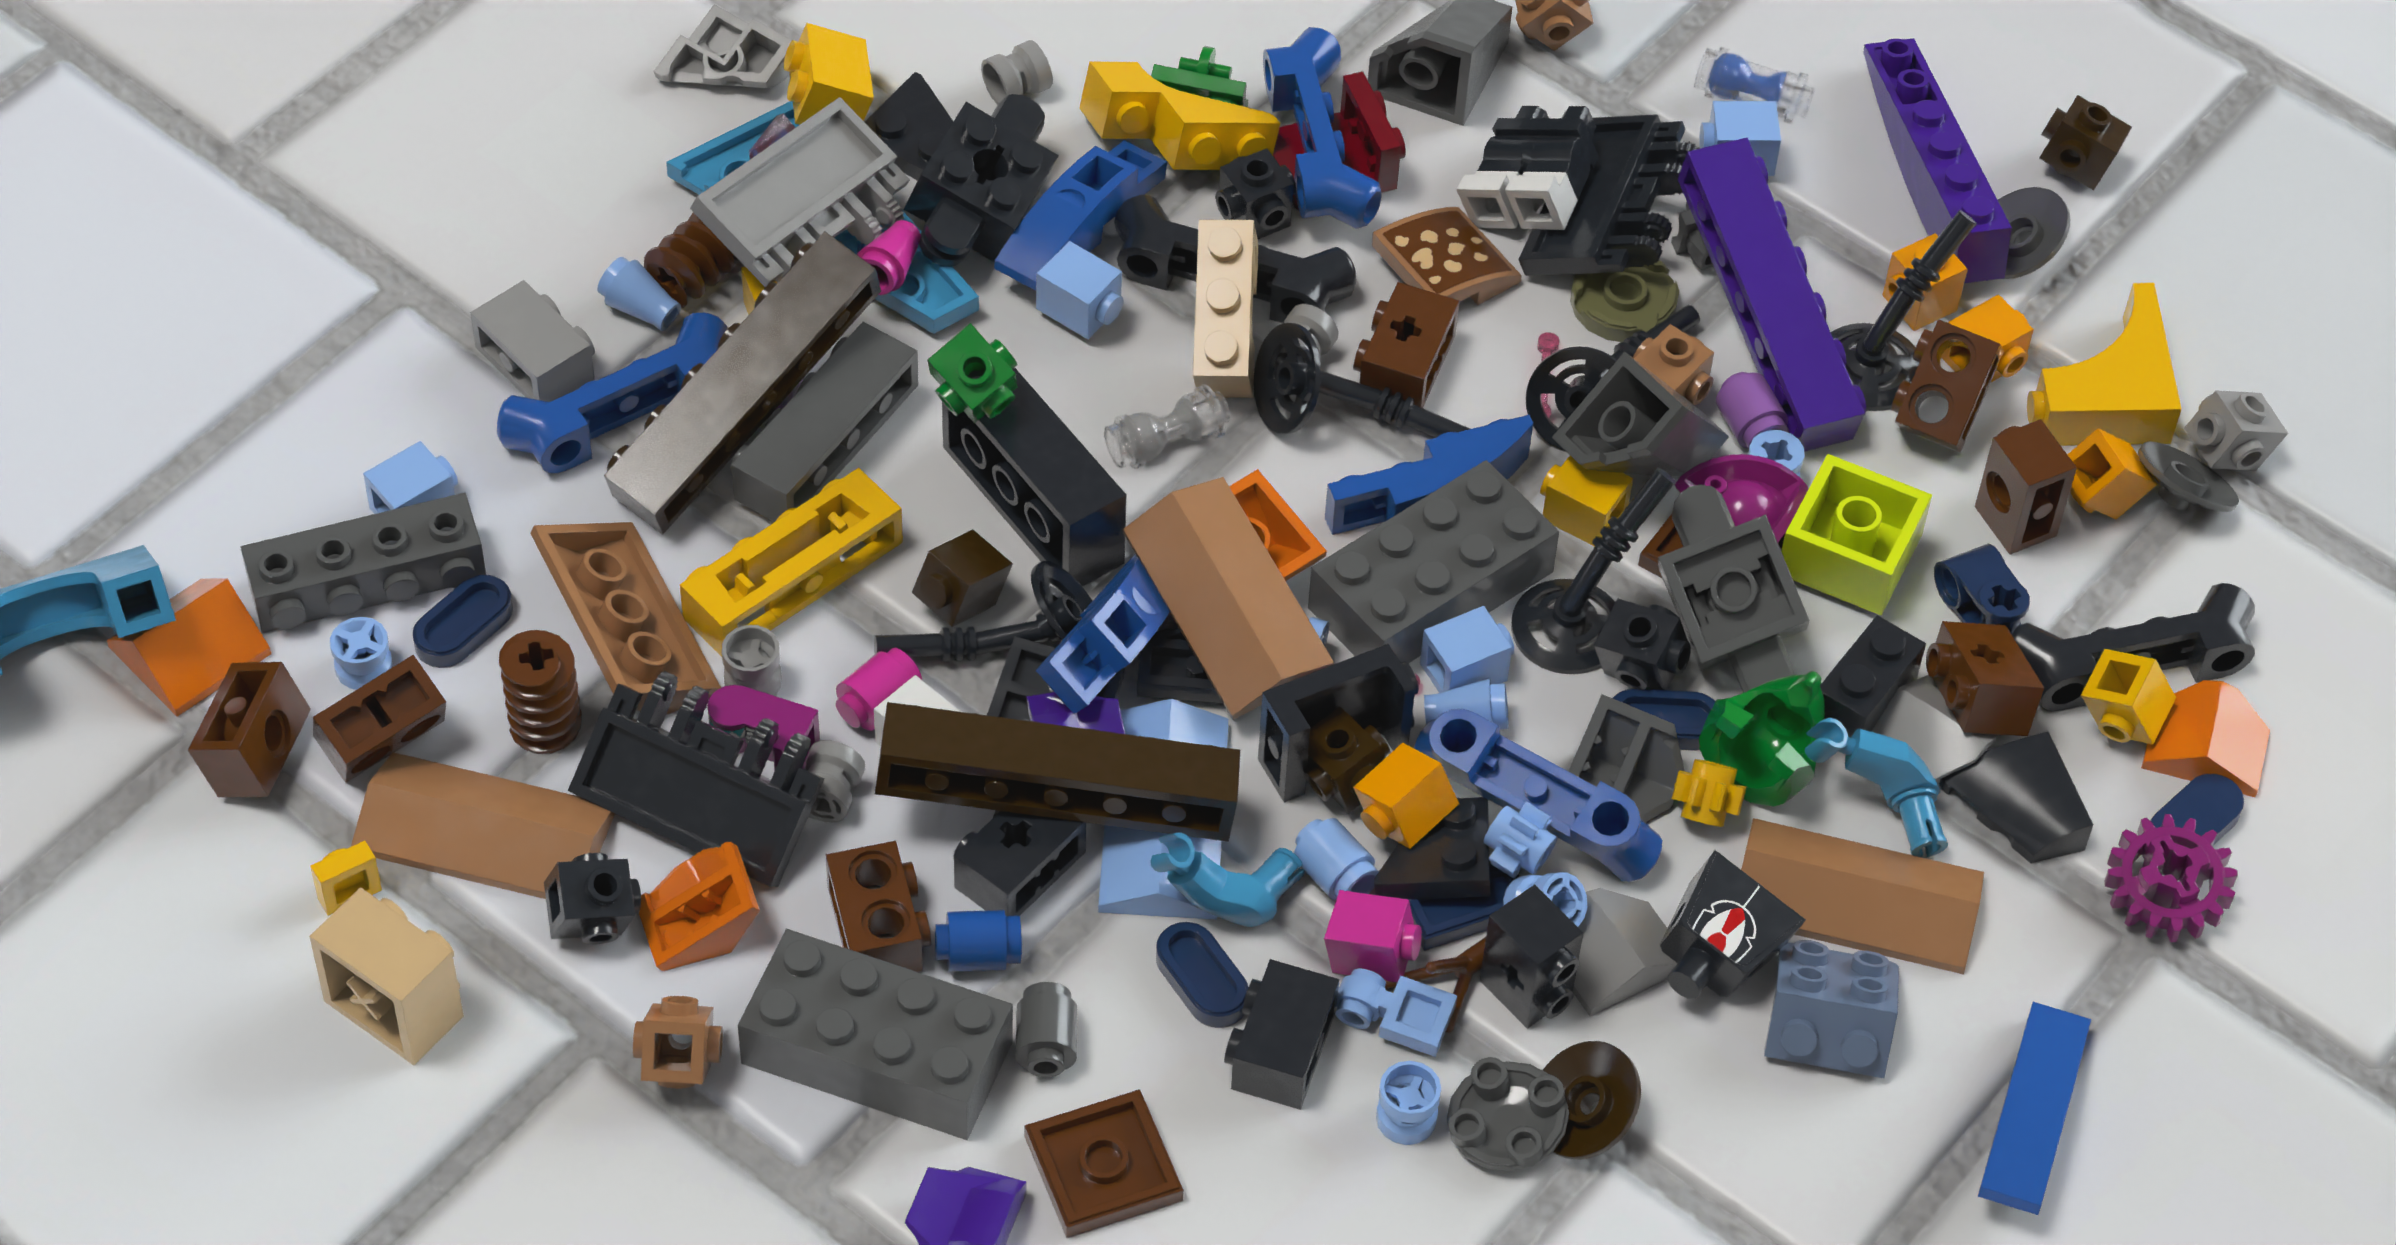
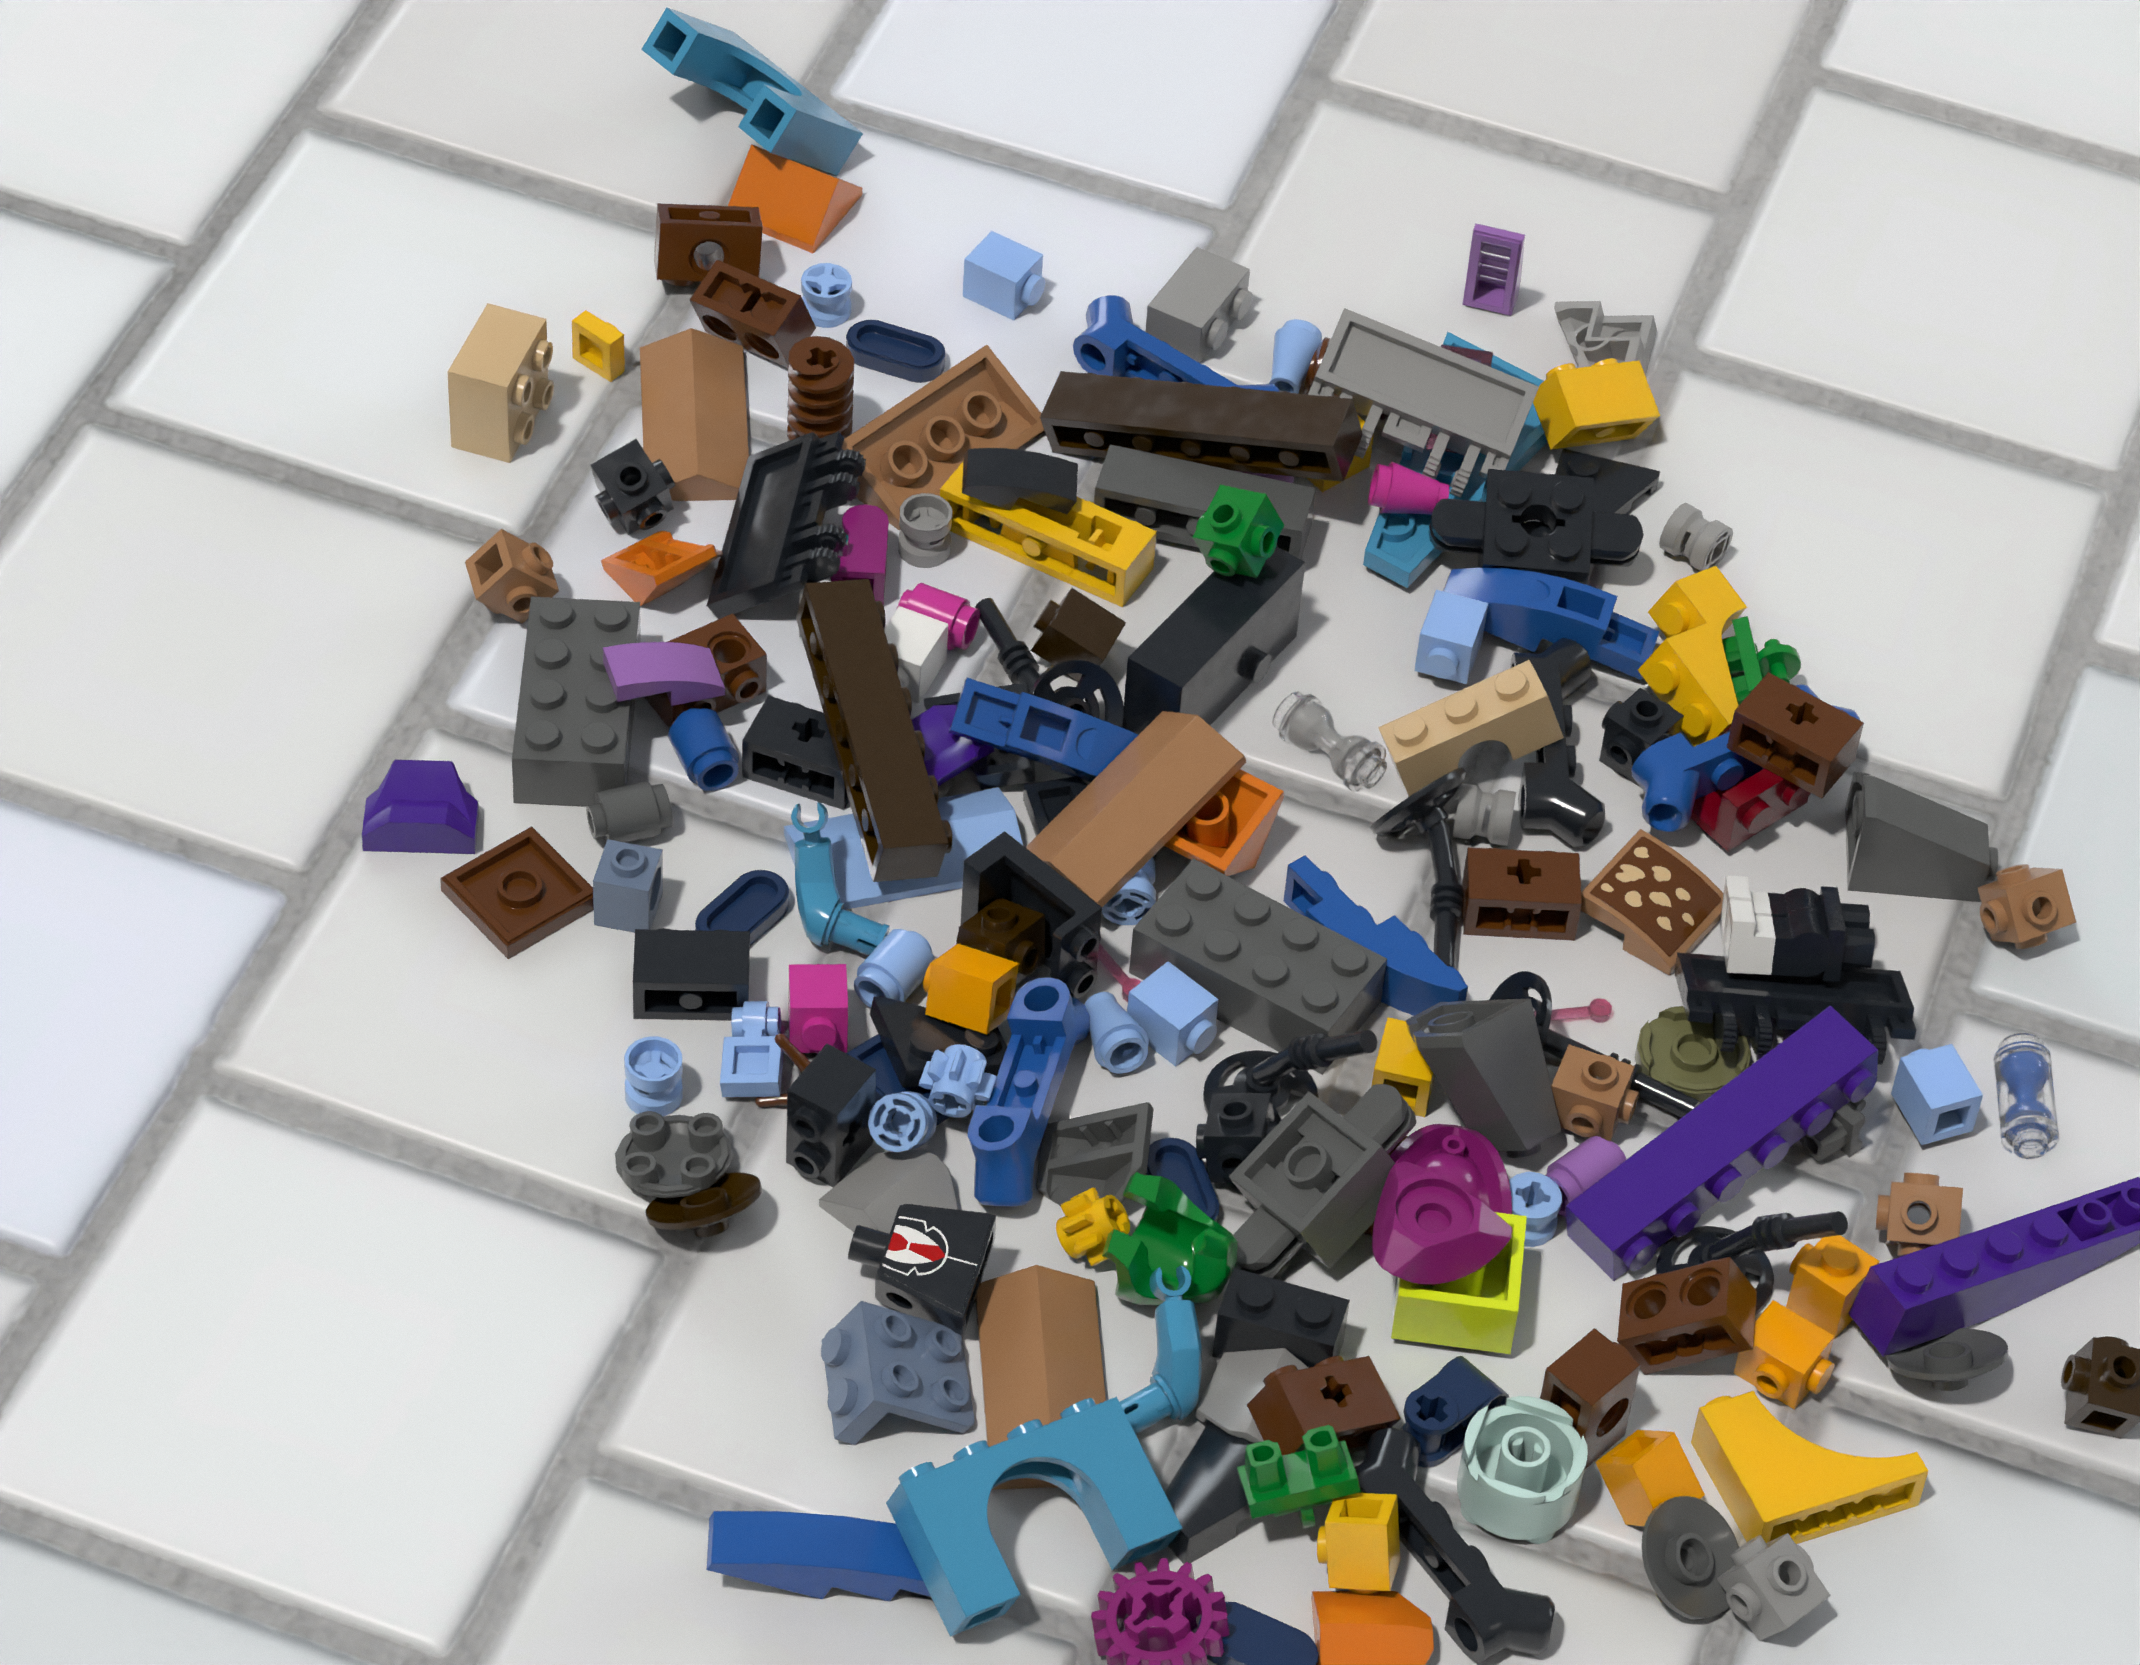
camera: 70 degrees right, 5 degrees down
dark grey brick [240,492,486,633] -> none
none -> sand blue brick [593,839,663,933]
none -> medium lavender slope [603,642,725,706]
none -> dark azure arch [886,1397,1182,1637]
none -> black slope [962,448,1078,515]
none -> green hips [1237,1425,1361,1529]
none -> magenta hat [1372,1161,1512,1284]
none -> light aqua brick [1457,1396,1588,1544]
none -> medium lavender slope [1462,223,1525,316]
none -> reddish brown brick [1727,672,1864,799]
none -> medium nougat brick [1875,1173,1963,1256]

